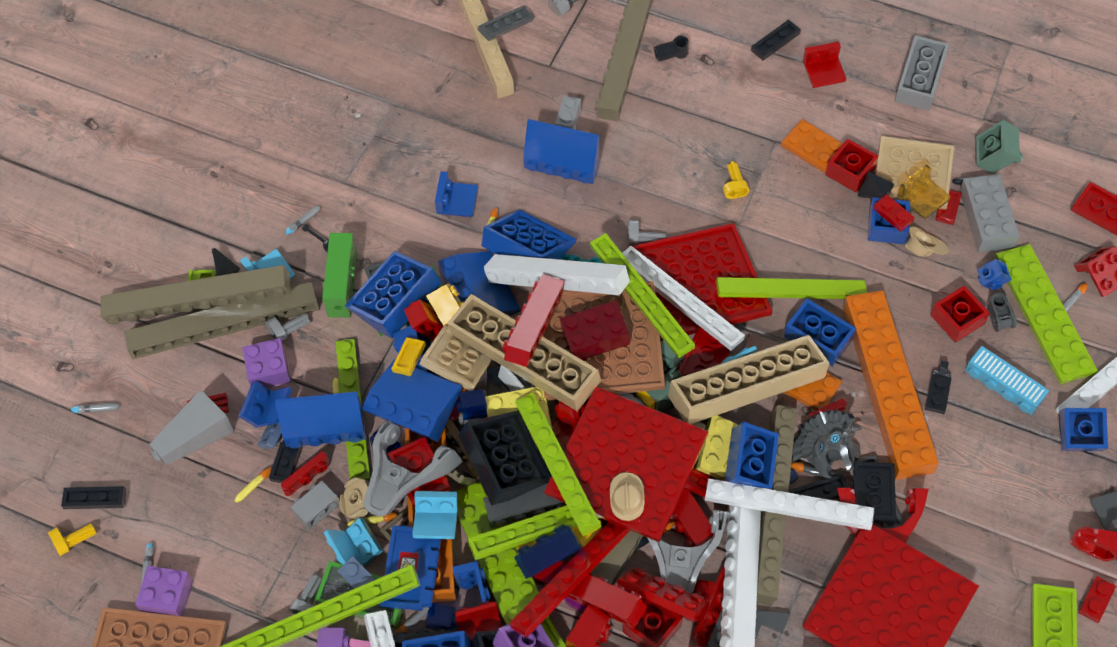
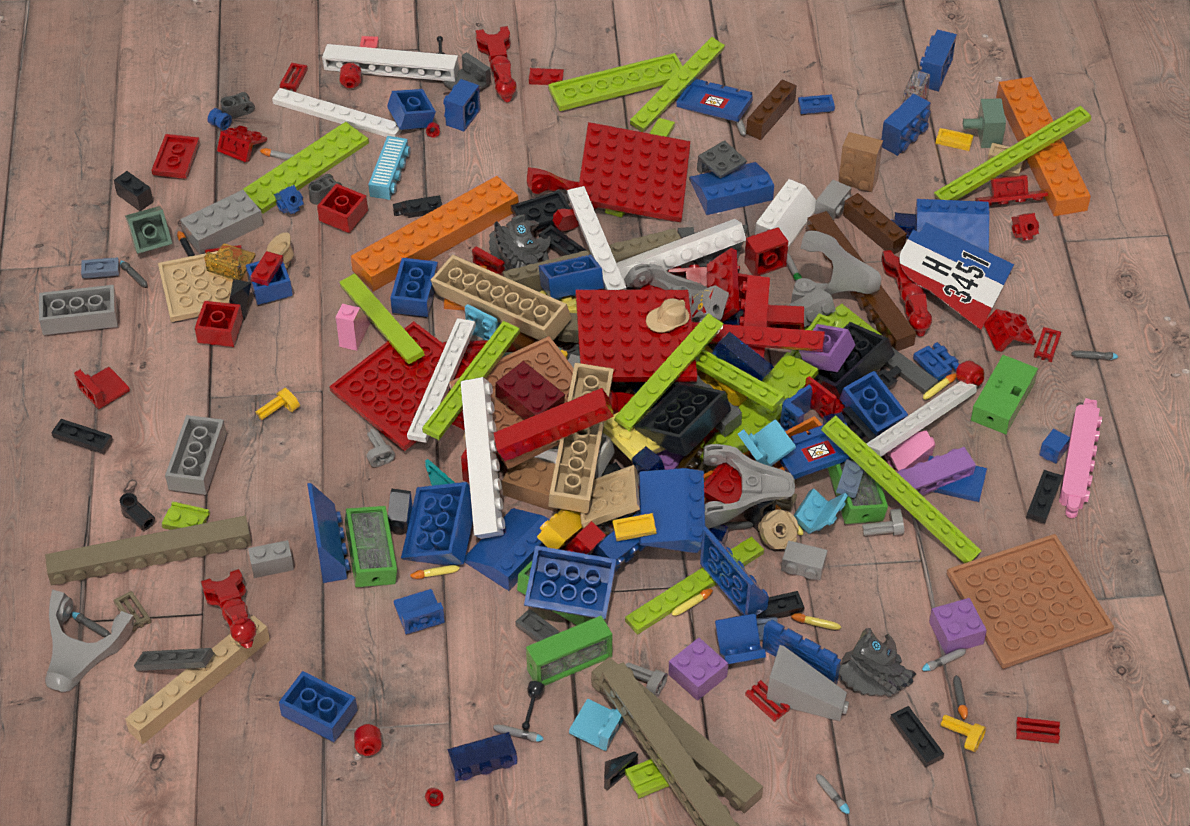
camera: 120 degrees left, 10 degrees down
red hinge [281,451,330,496] -> none
orange plate [781,119,843,173] -> none
none -> sand blue plate [81,257,119,279]
none -> black brick [114,171,154,211]
none -> dark tan tile [114,591,152,632]
none -> dark grey piece [120,260,148,287]
none -> lime plate [161,501,210,530]
none -> light grey brick [165,415,227,495]
none -> red piece [201,569,257,649]
none -> blue brick [279,671,358,742]
none -> bright pink slope [336,304,370,351]
none -> brick [345,506,397,587]
none -> red head [354,724,382,756]
none -> slope [388,488,412,533]
none -> red hinge [424,788,444,806]
none -> red hinge [426,122,440,138]
none -> blue brick [443,79,480,132]
none -> clear blue brick [447,732,517,782]
none -> light grey torso [690,285,729,323]
none -> blue hinge [762,620,841,685]
none -> dark grey piece [839,628,916,697]
none -> dark grey piece [953,675,968,720]
none -> red tile [1016,717,1060,744]

